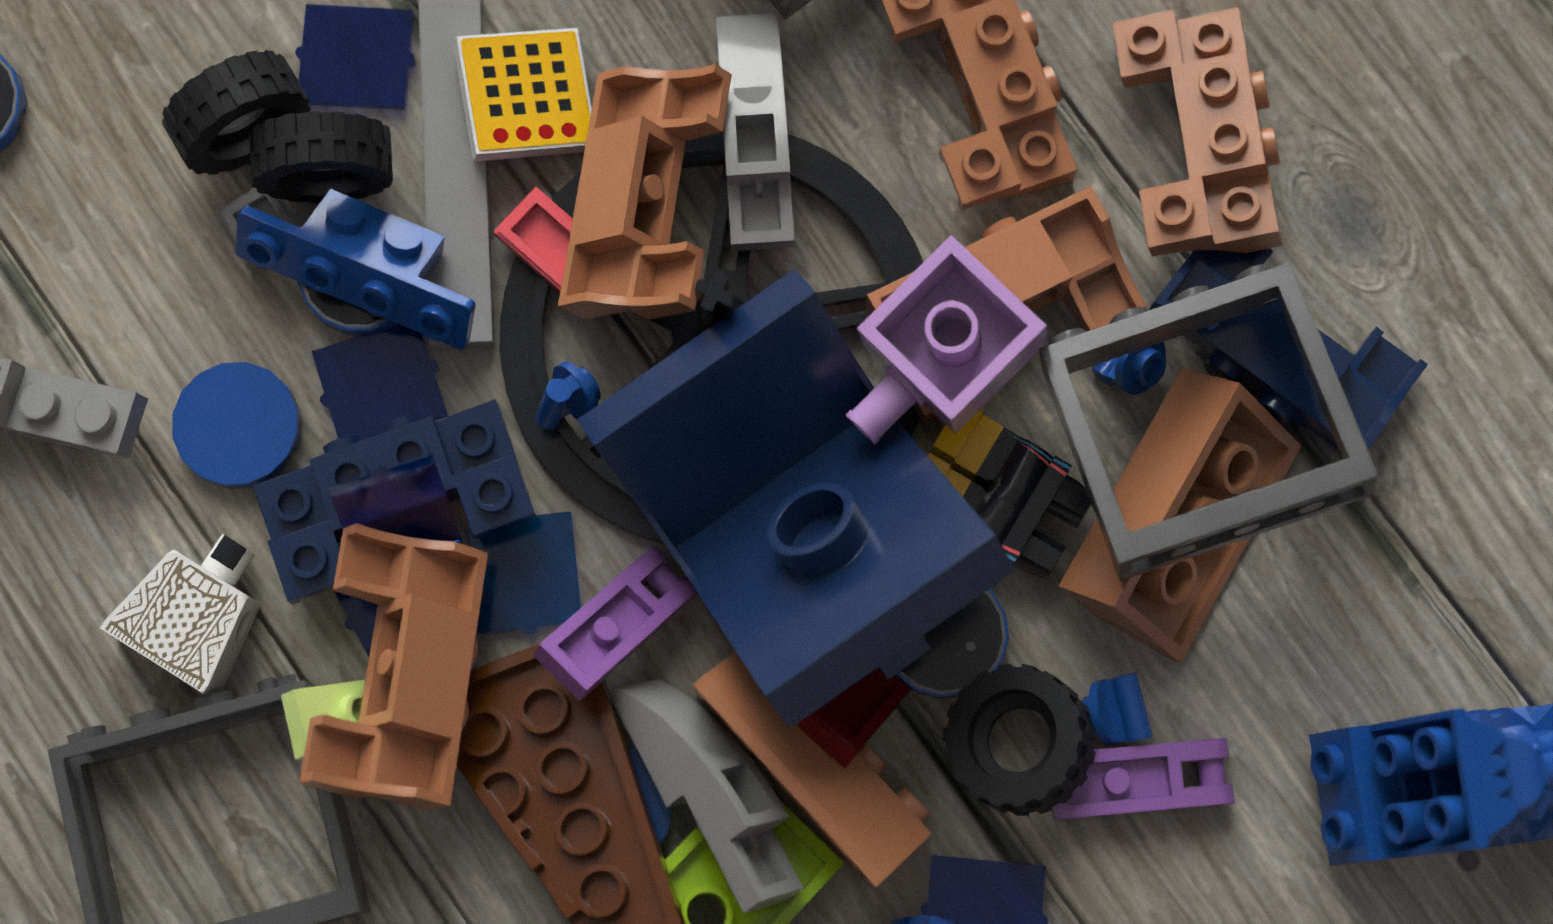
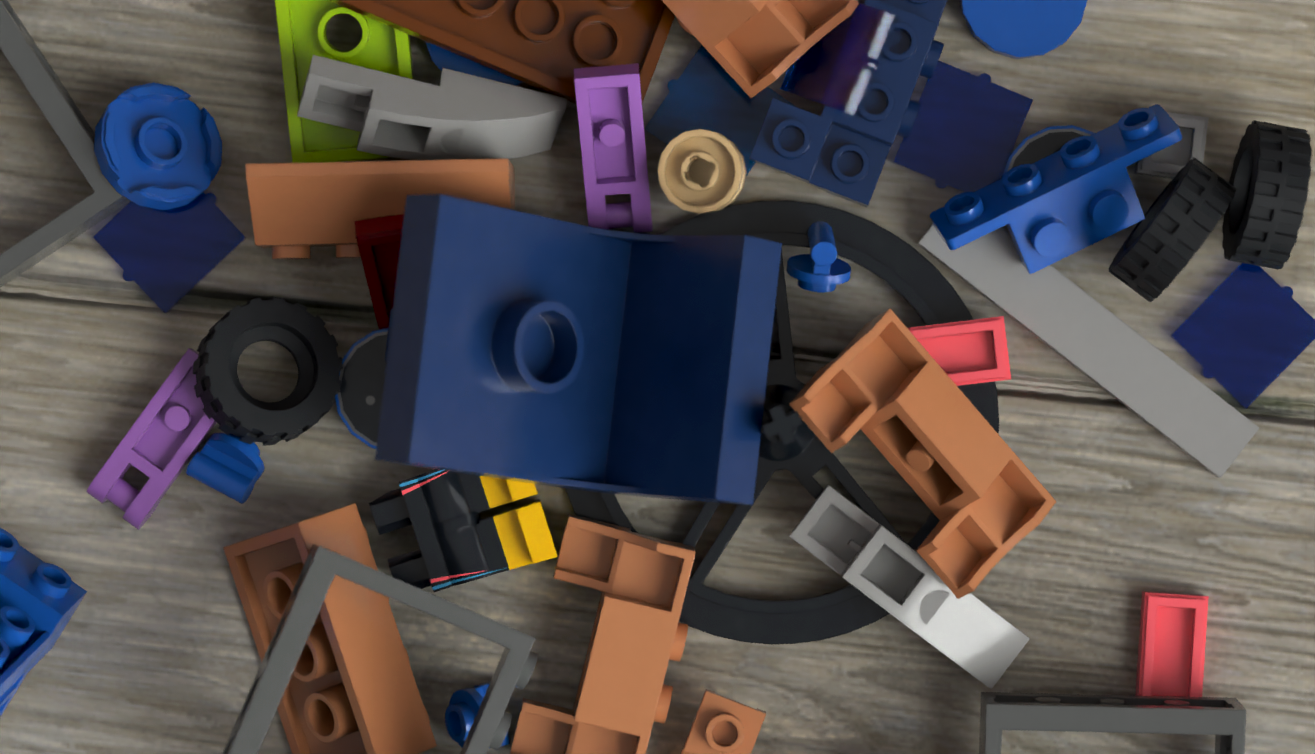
camera: 130 degrees right, 10 degrees up
yellow tile [453,28,592,162] -> none
lavender brick [846,235,1048,445] -> none
none -> tan wheel [658,129,747,214]

